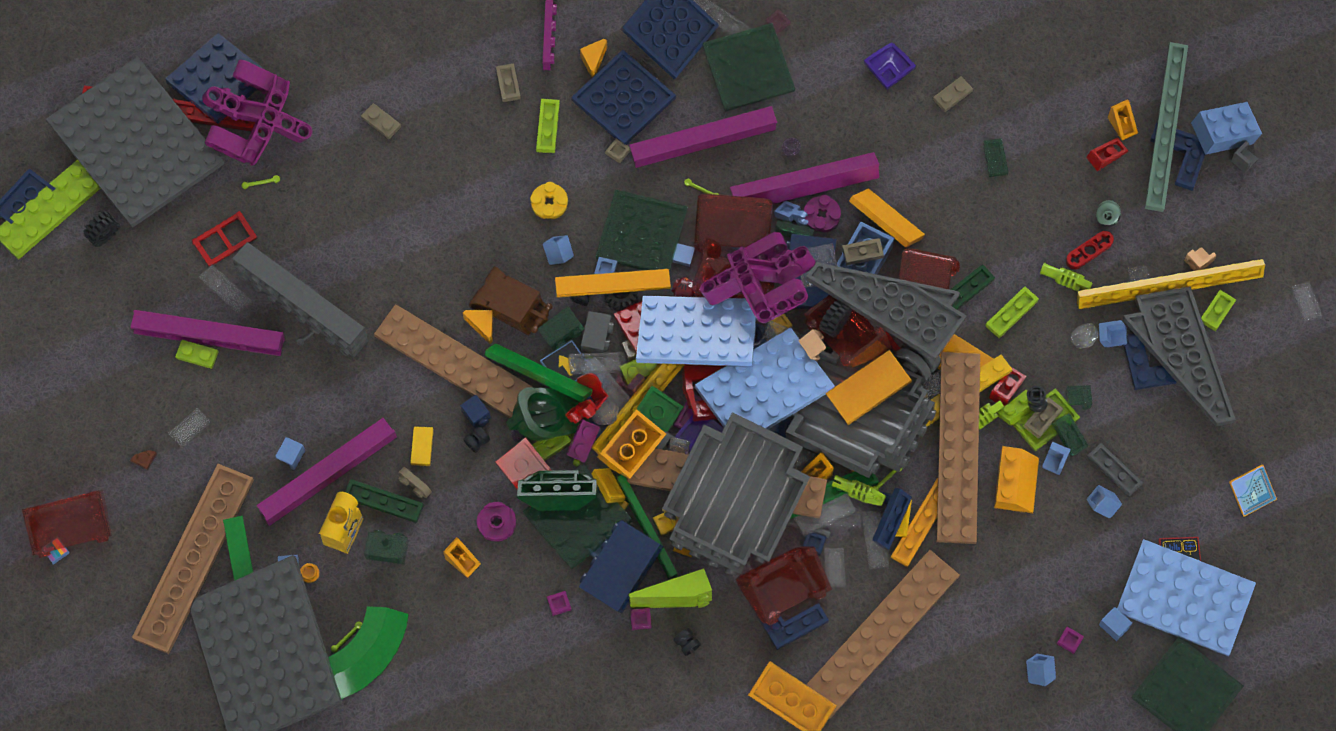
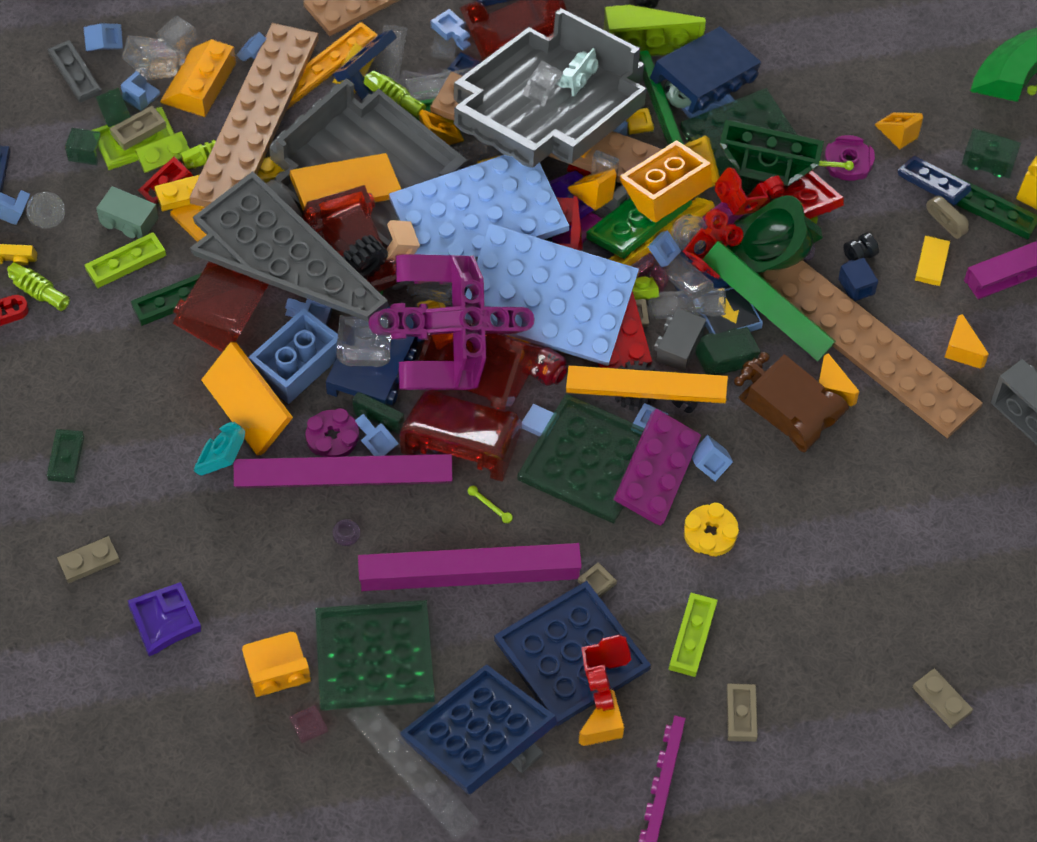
camera: 170 degrees left, 10 degrees down
magenta tile [547,591,572,616] -> none
dark tan plate [842,238,884,266] -> none
black wheel [1027,386,1048,412] -> none
none -> sand green brick [96,186,159,239]
none -> clear torso [122,36,185,80]
none -> clear brick [157,15,197,59]
none -> teal tile [193,422,245,475]
none -> medium blue plate [236,32,267,61]
none -> light orange bracket [242,632,311,697]
none -> medium blue plate [431,9,471,50]
none -> clear brick [523,60,563,107]
none -> light aqua hinge [558,48,598,96]
none -> light orange slope [568,169,616,211]
none -> red piece [581,635,631,712]
none -> magenta plate [613,409,701,526]
none -> medium blue plate [648,230,681,267]
none -> red piece [715,167,785,215]
none -> lime hinge [819,161,854,170]
none -> dark blue tile [898,156,971,205]
none -> light orange slope [944,314,989,369]

